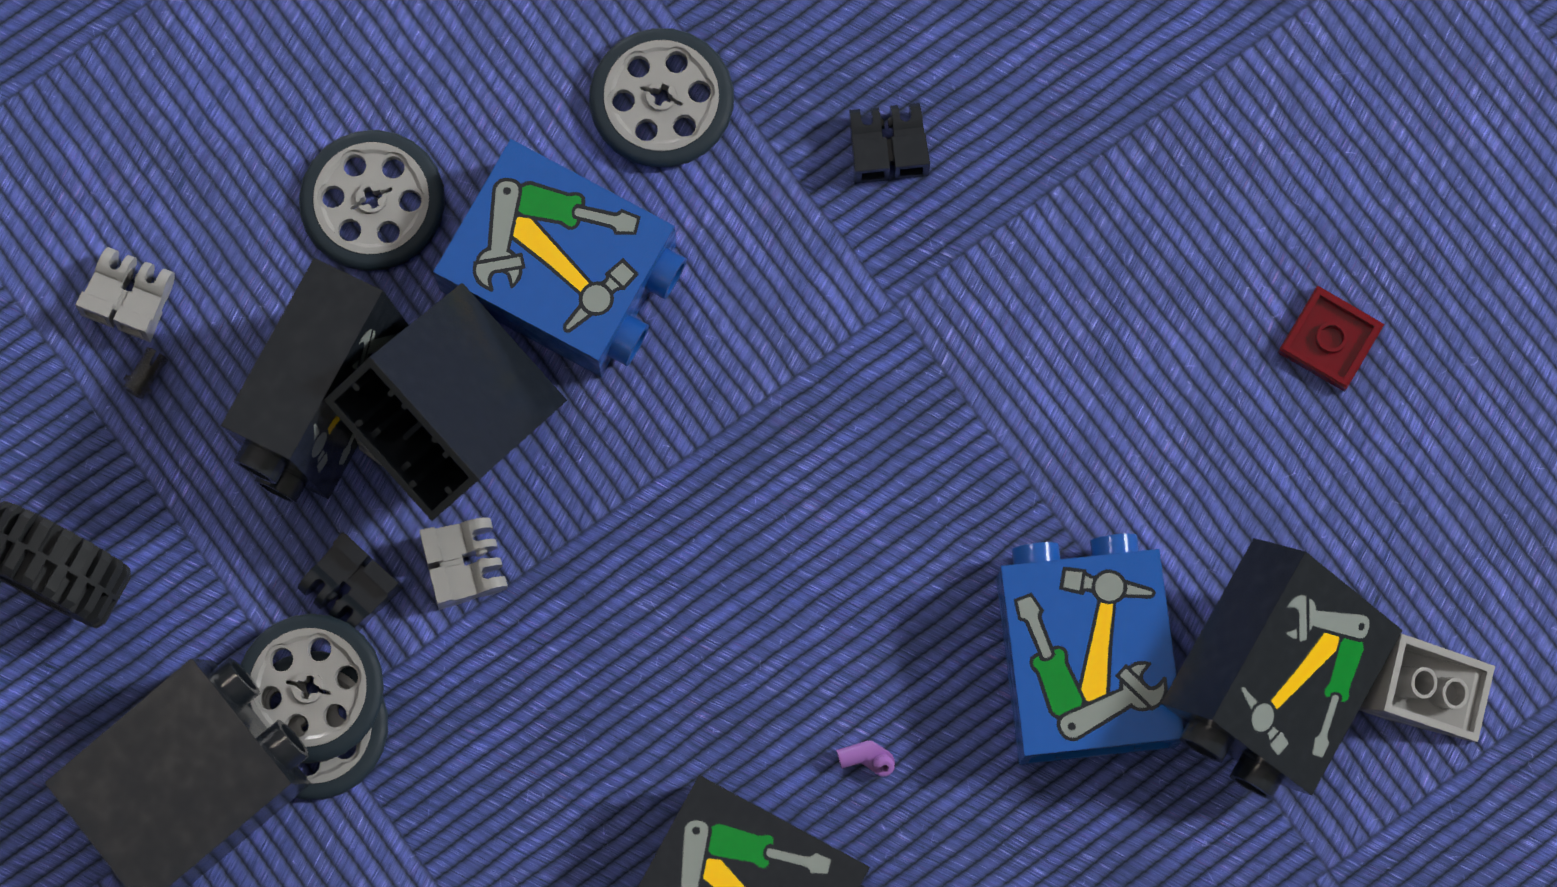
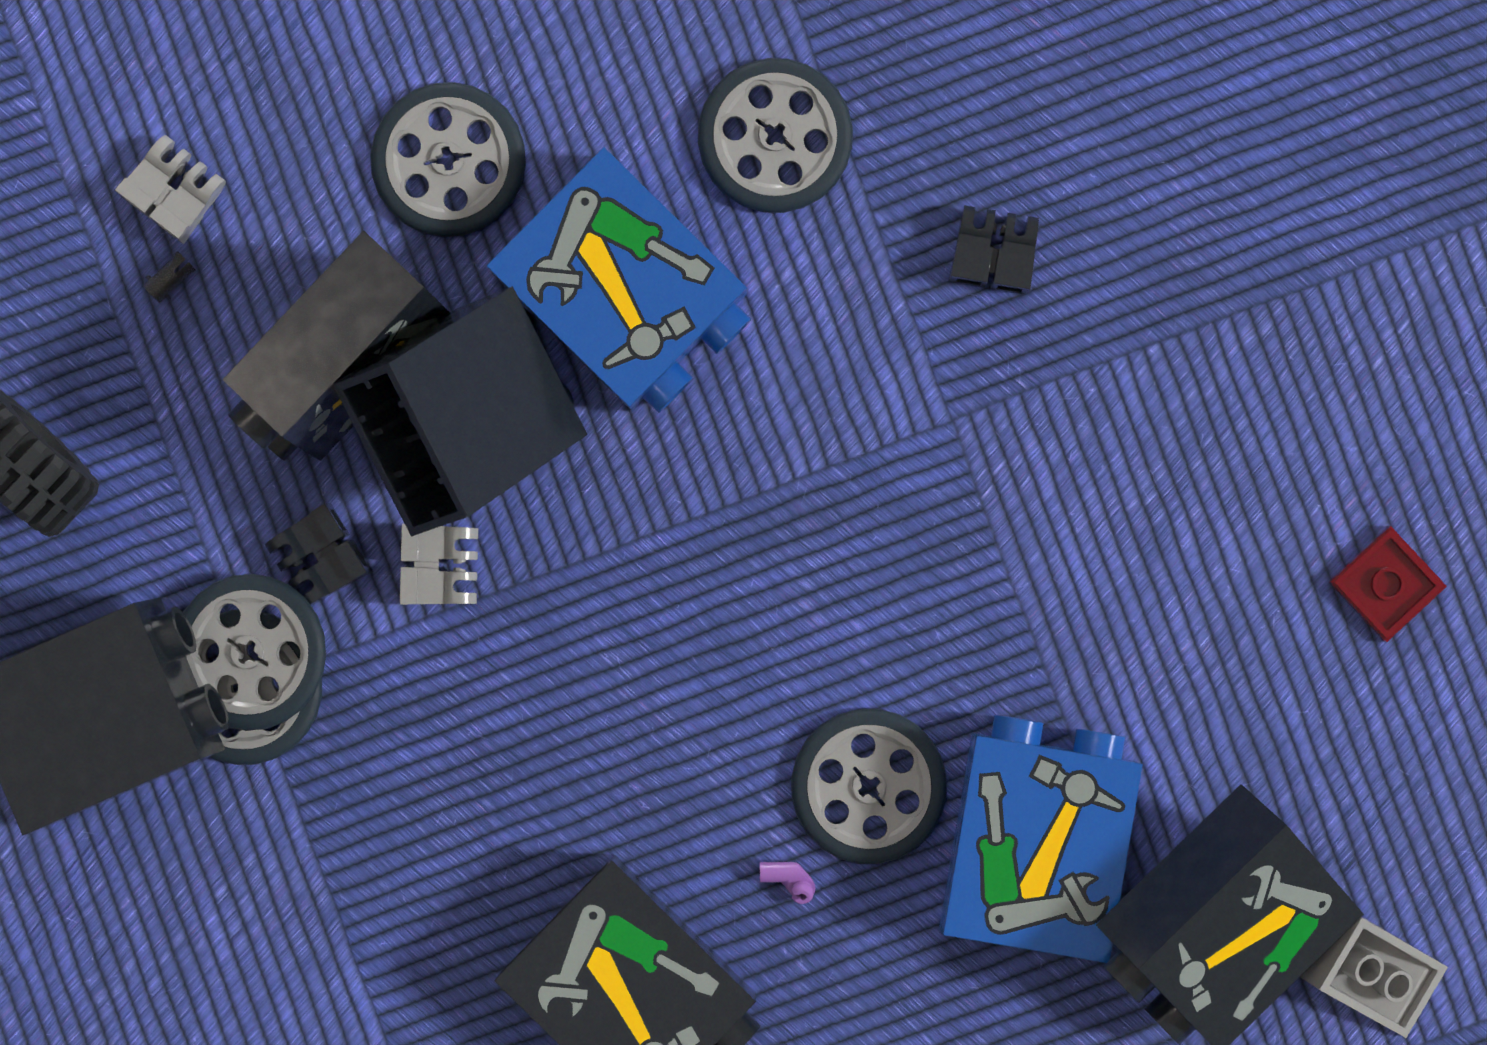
camera: 20 degrees right, 10 degrees up
none -> wedge [791,709,947,864]

